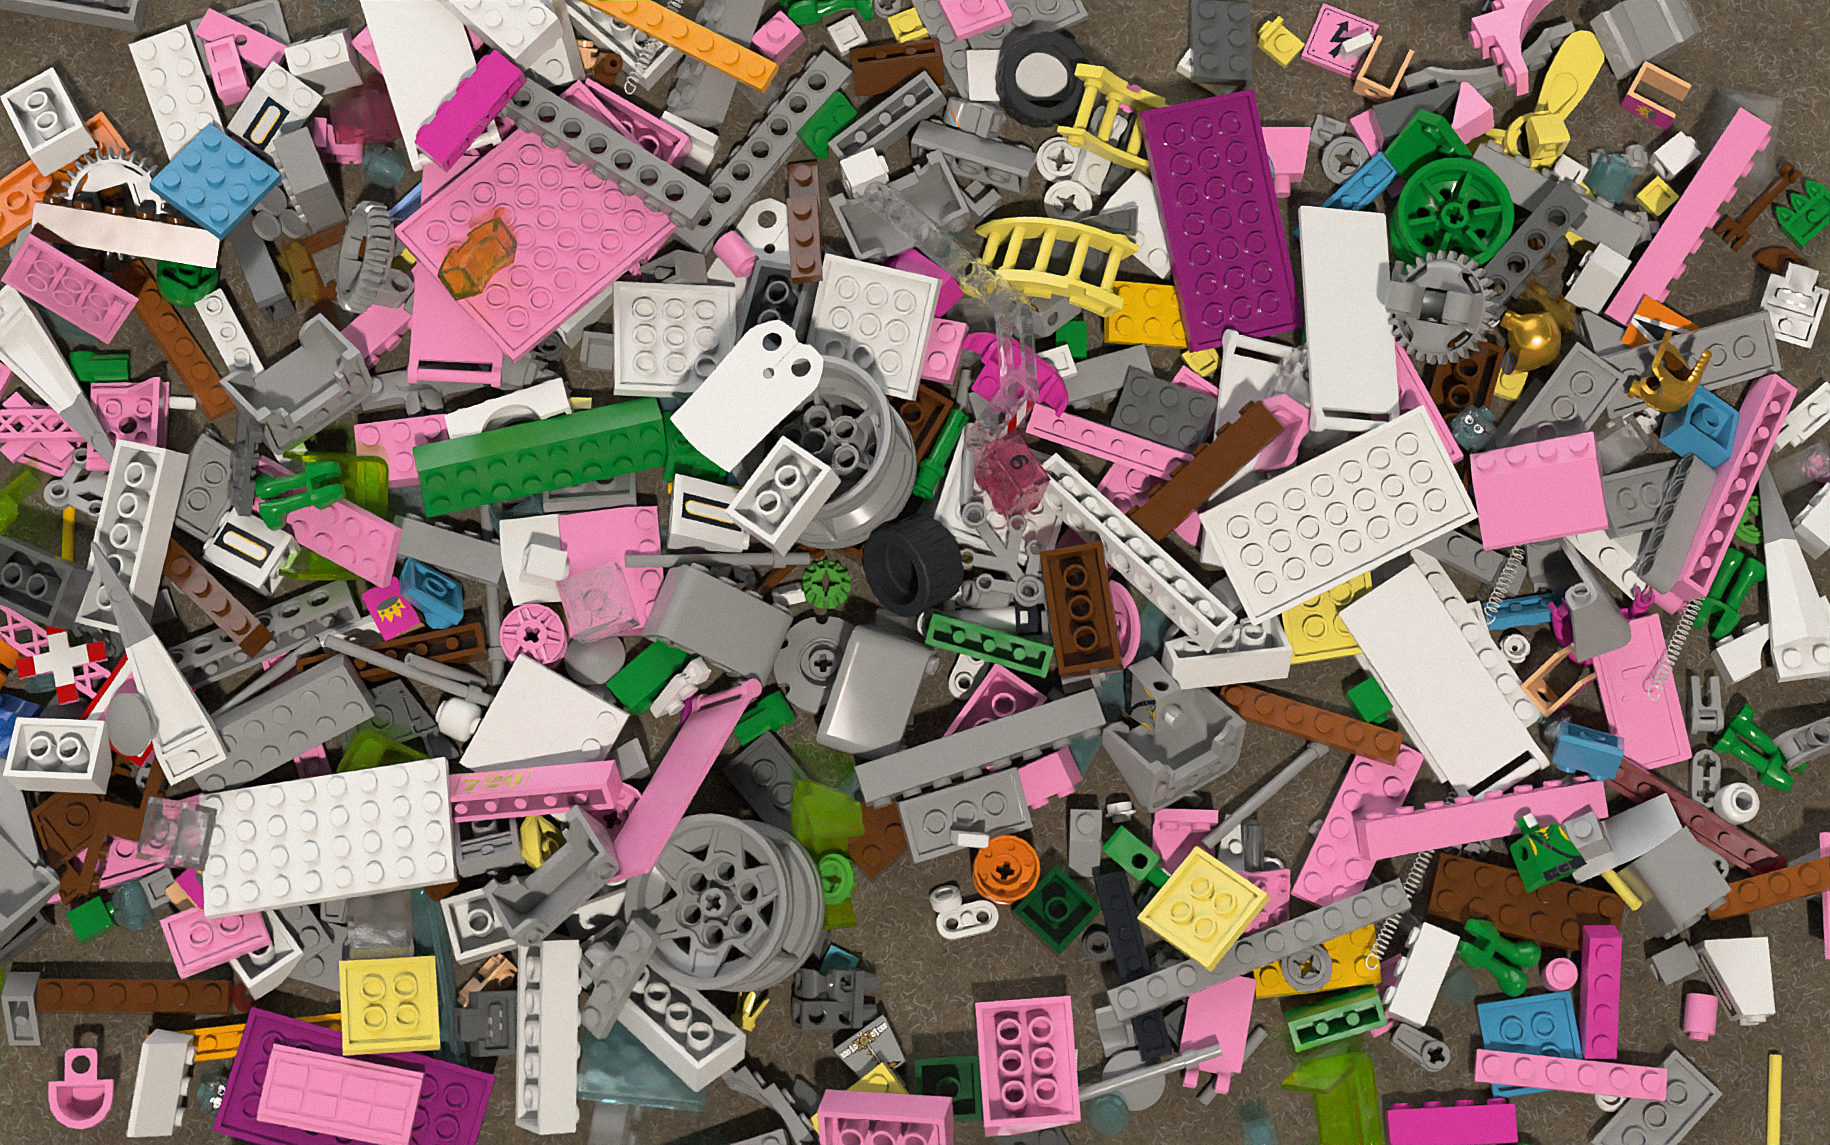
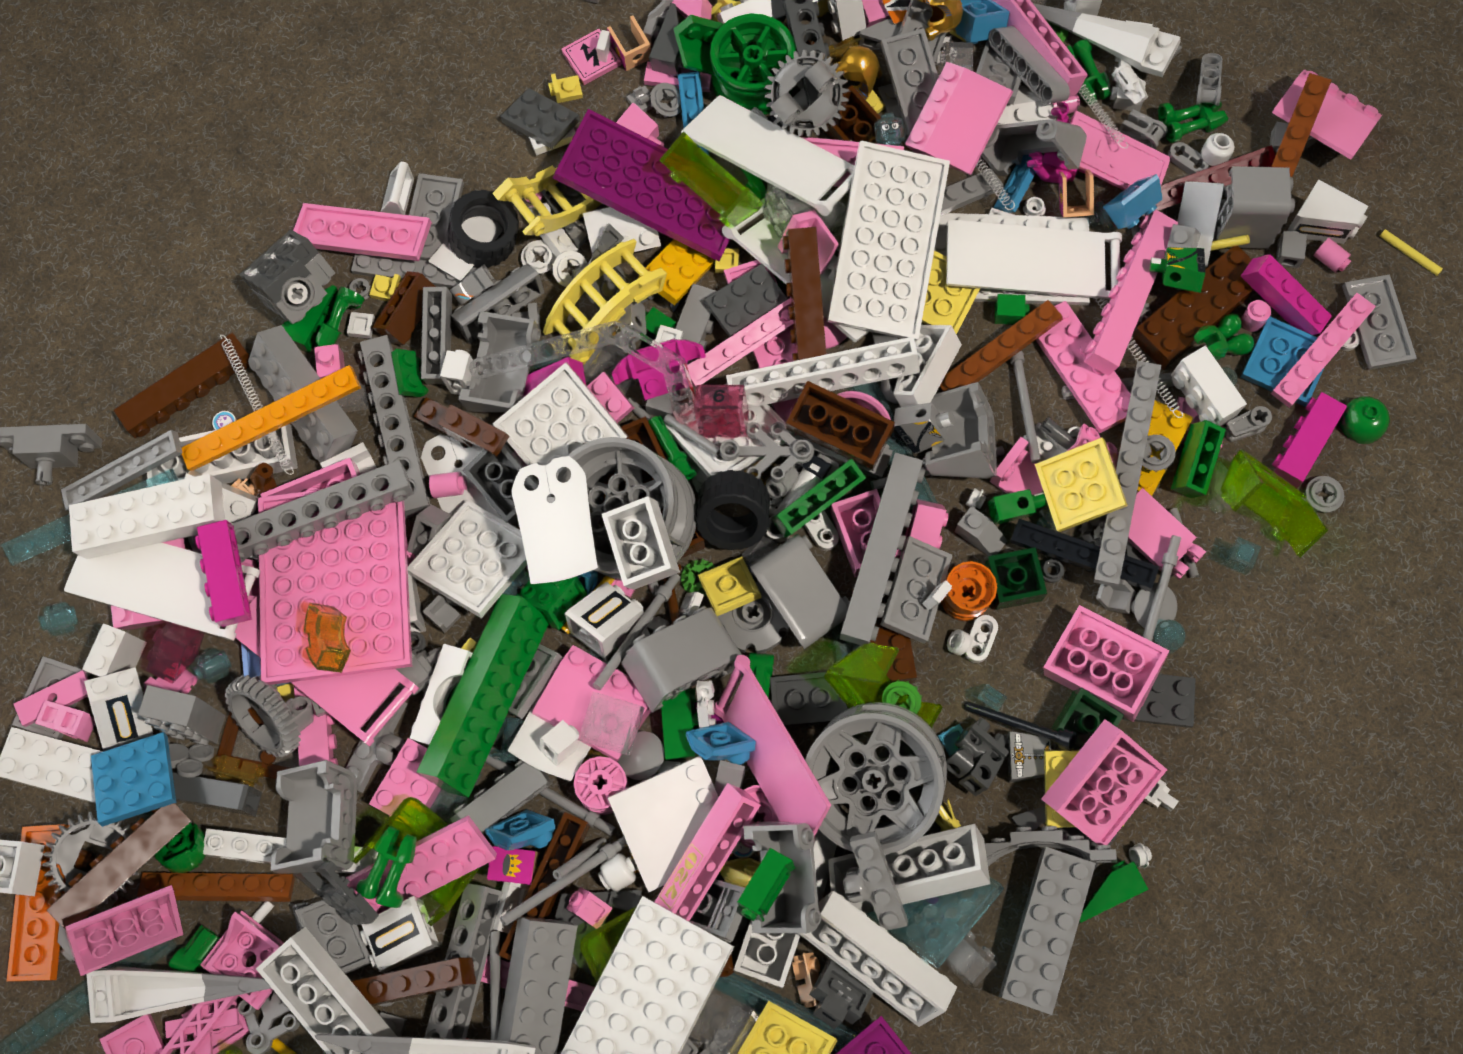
camera: 50 degrees left, 5 degrees down
none -> bright pink bracket [566,887,612,930]
none -> clear neon green windscreen [659,131,764,227]
none -> dark azure slope [686,722,756,765]
none -> light yellow tile [698,556,762,616]
none -> green window [737,848,796,922]
none -> black piece [963,701,1077,751]
none -> clear light blue tile [977,684,1007,712]
none -> white hinge [1112,63,1148,105]

